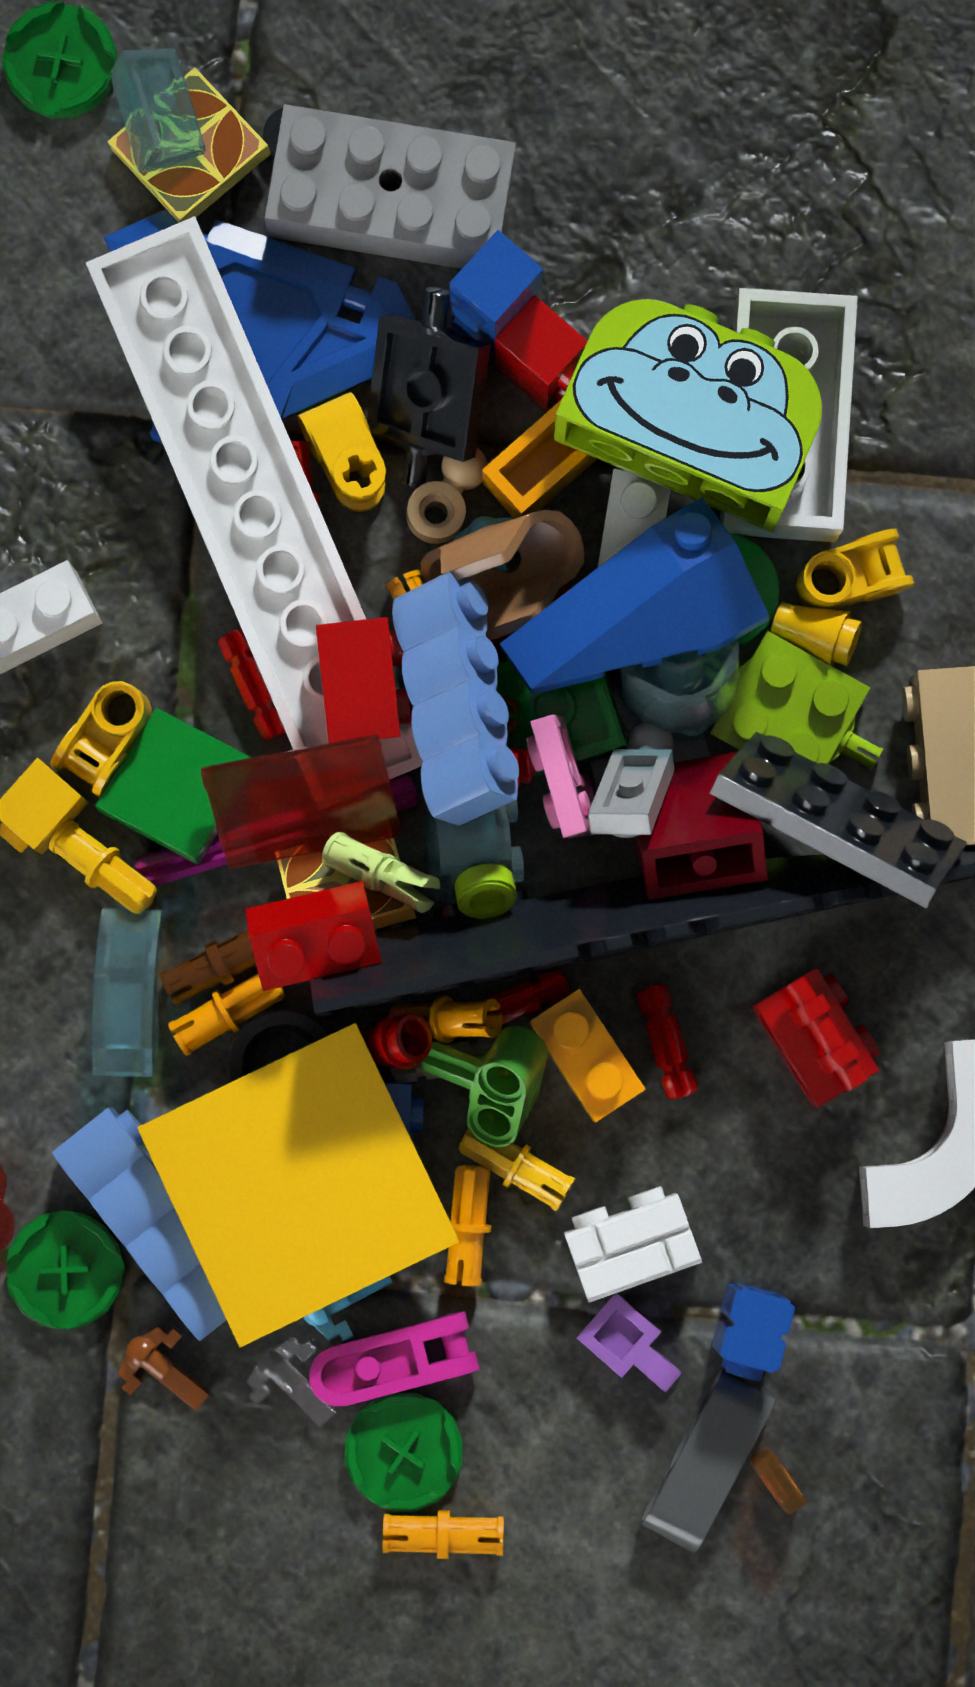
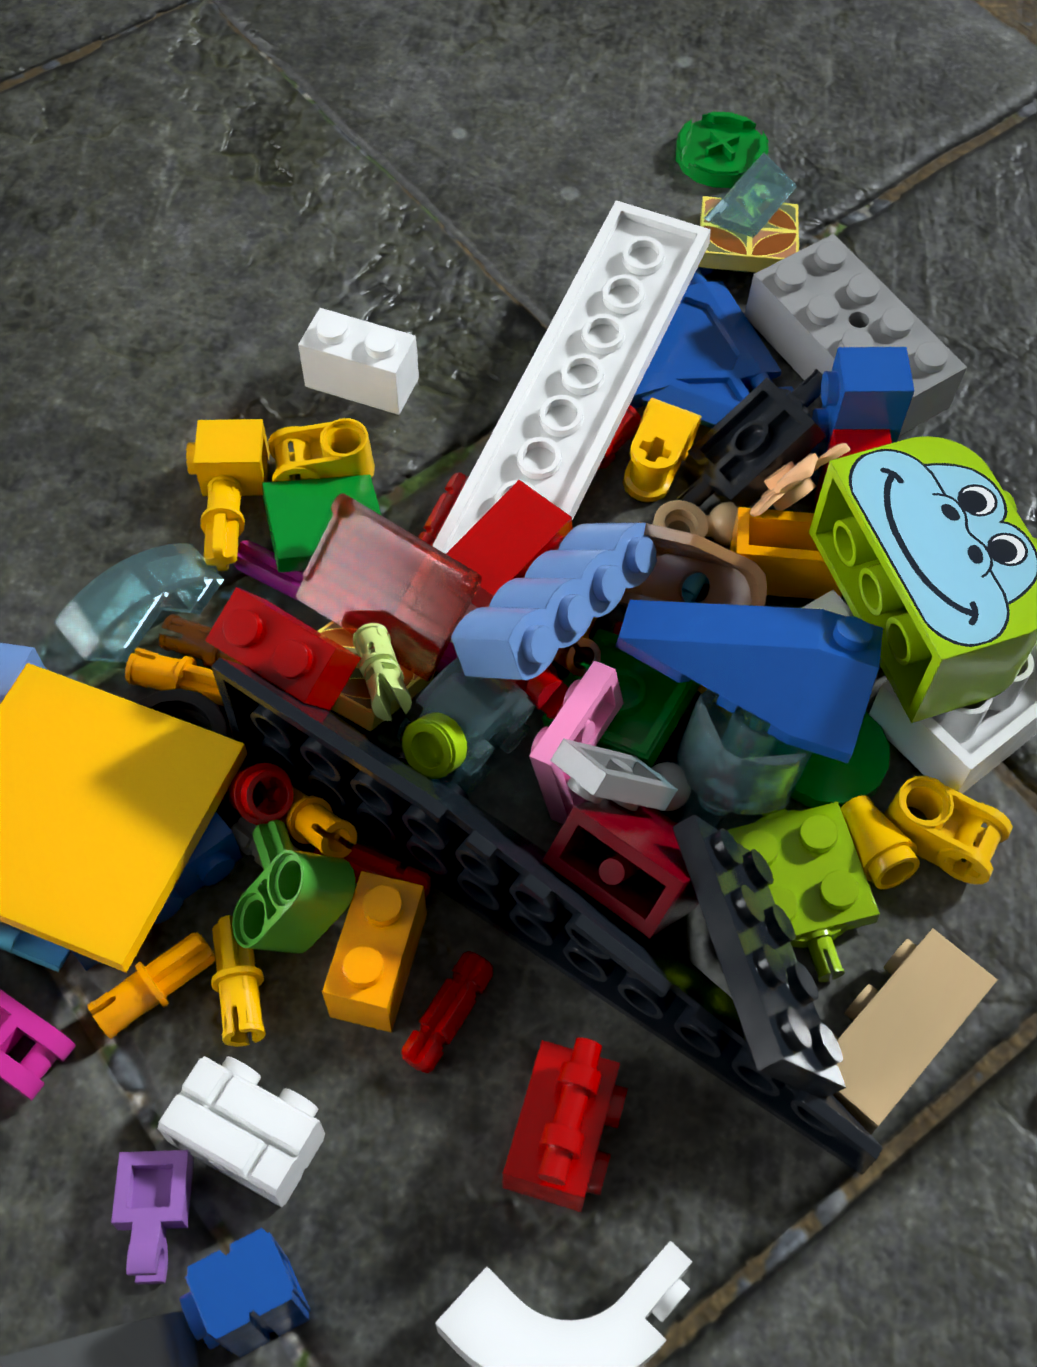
camera: 45 degrees right, 25 degrees down
none -> light nougat plate [750,443,851,517]

